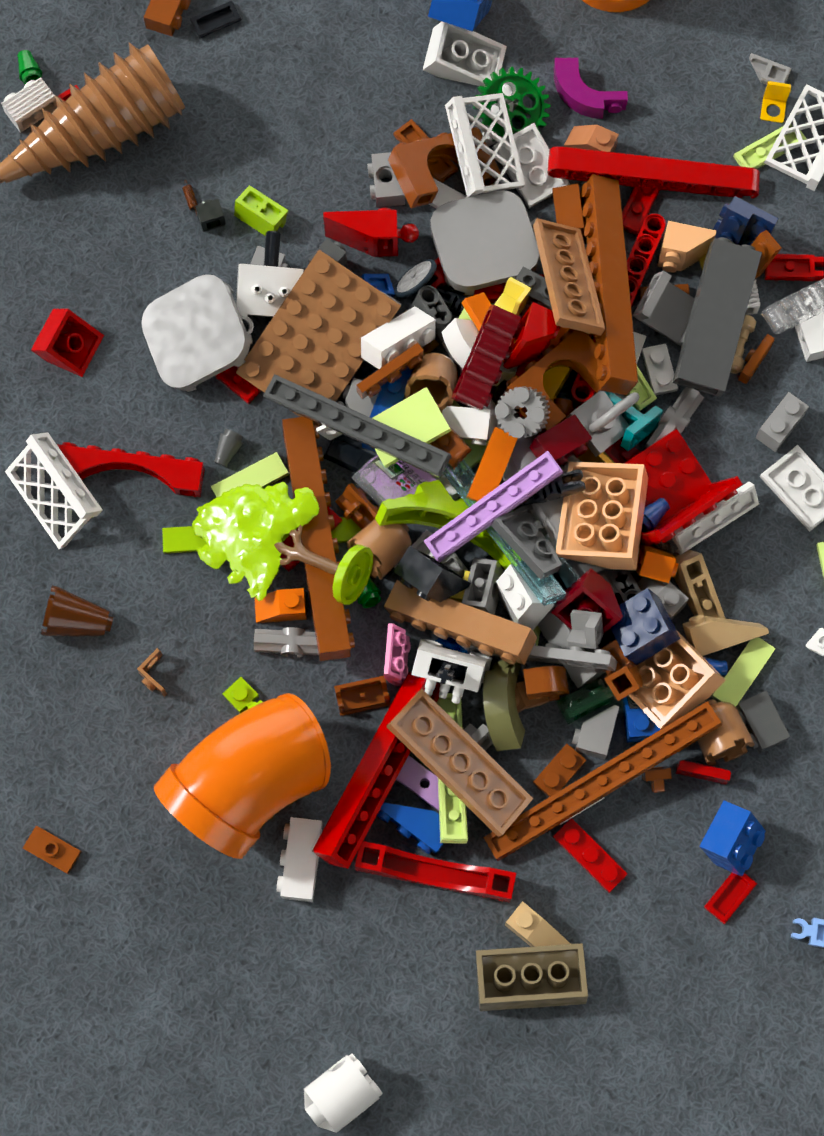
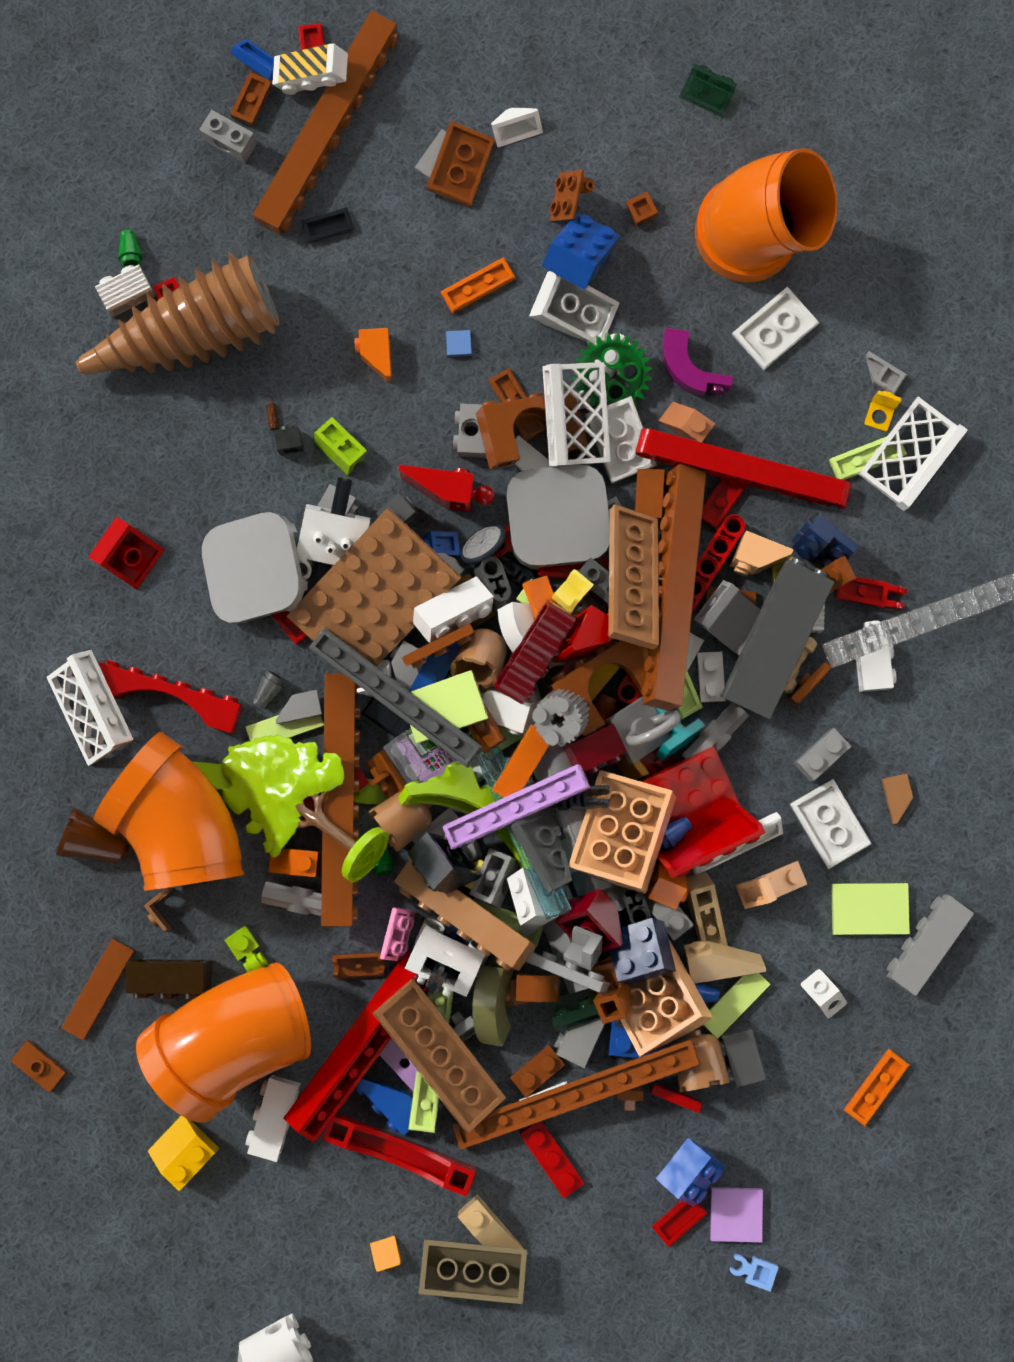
camera: 10 degrees right, 10 degrees up
none -> dark orange tile [62,938,135,1040]
none -> orange cylinder [93,732,244,891]
none -> dark brown brick [125,959,212,999]
none -> yellow slope [148,1116,220,1191]
none -> light grey tile [276,690,323,724]
none -> orange slope [355,328,392,382]
none -> light orange slope [370,1236,402,1272]
none -> orange tile [440,257,516,314]
none -> medium blue tile [446,330,472,357]
none -> lavender tile [710,1187,763,1242]
none -> white tile [732,287,819,370]
none -> light nougat bracket [735,861,807,909]

